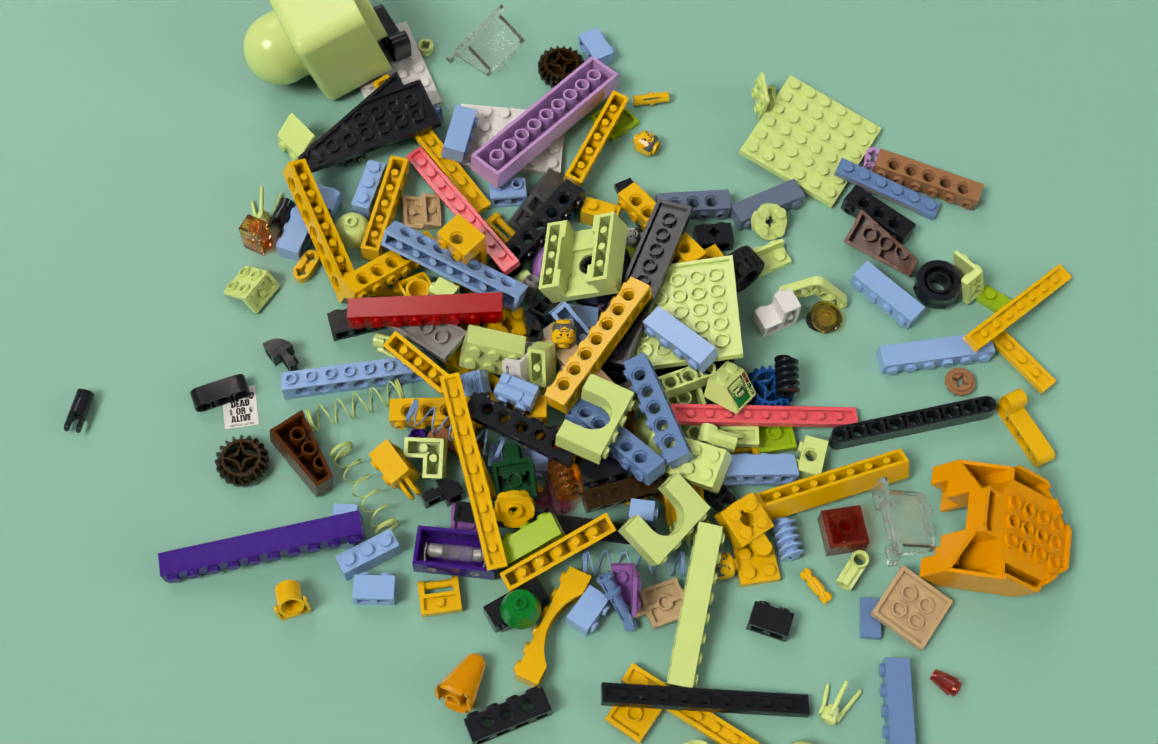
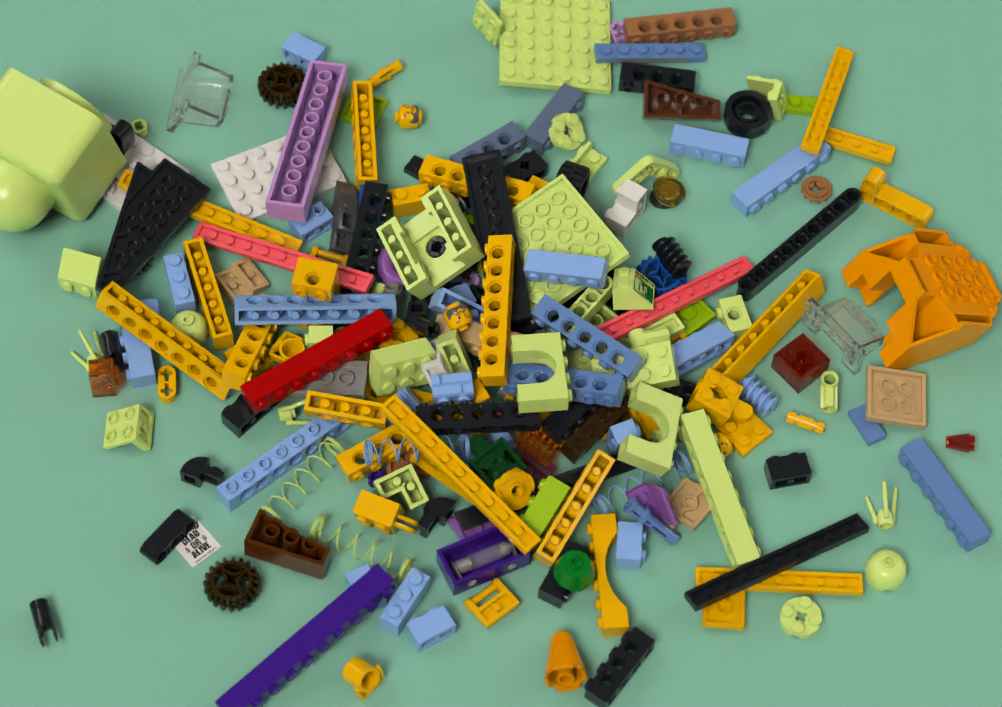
camera: 30 degrees left, 5 degrees down
light blue brick [441,104,479,163] -> none

